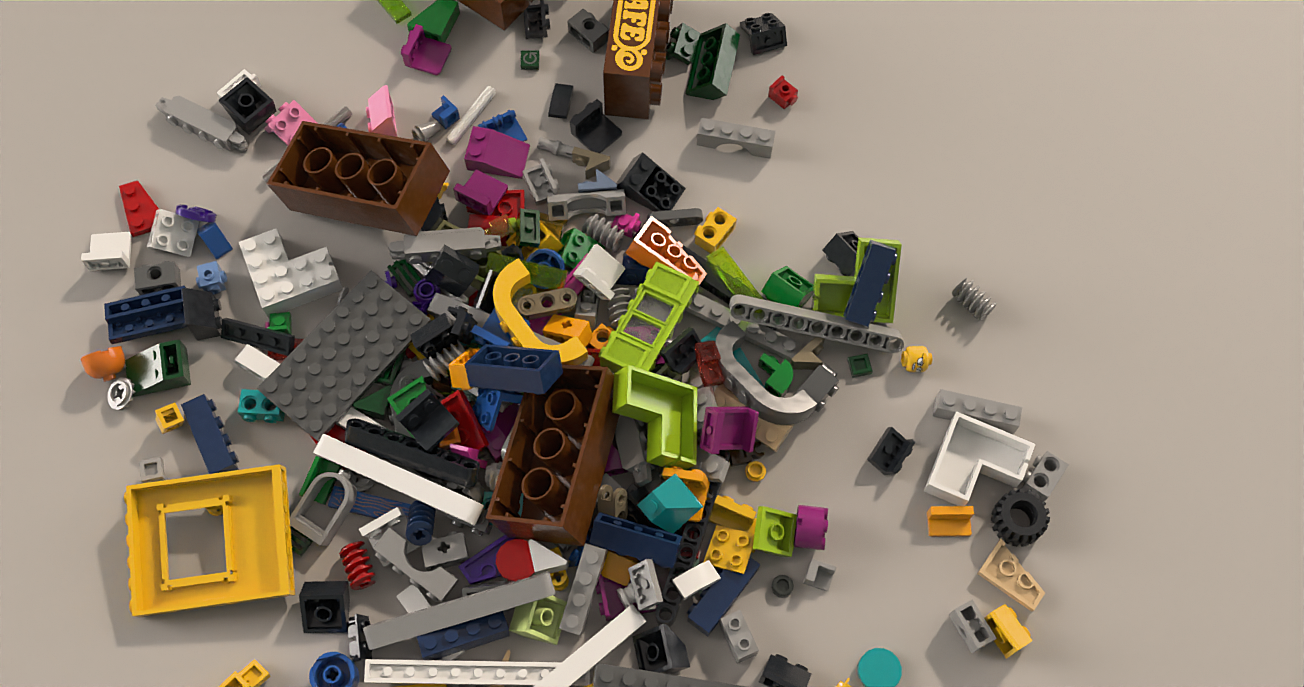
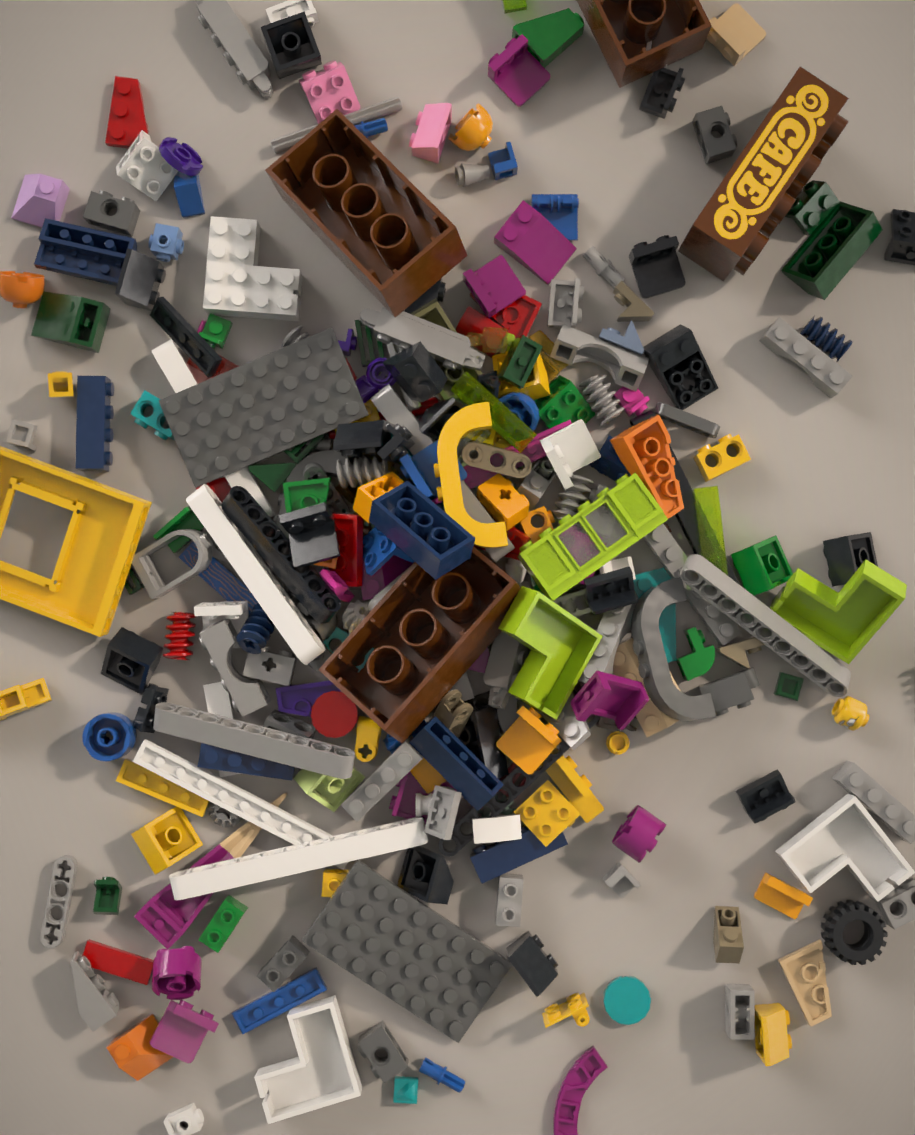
camera: 30 degrees right, 20 degrees up
white bracket [81,232,132,271] -> none
light grey gear [107,377,135,410] -> none
white axle [447,86,496,145] -> none
dark green tile [521,51,540,70] -> none
white slope [528,539,569,575] -> none
black slope [548,83,574,119] -> none
teal slope [637,474,704,533] -> none
clear red slope [695,341,725,387] -> none
lime plate [753,506,797,557] -> none
red brick [768,75,798,110] -> none
pearl dark grey tile [771,575,794,598] -> none
dark blue brick [843,240,897,327] -> none
none -> lavender slope [11,174,70,228]
none -> light orange cylinder [448,103,493,151]
none -> dark tan slope [713,906,744,964]
none -> dark blue piece [800,315,852,362]

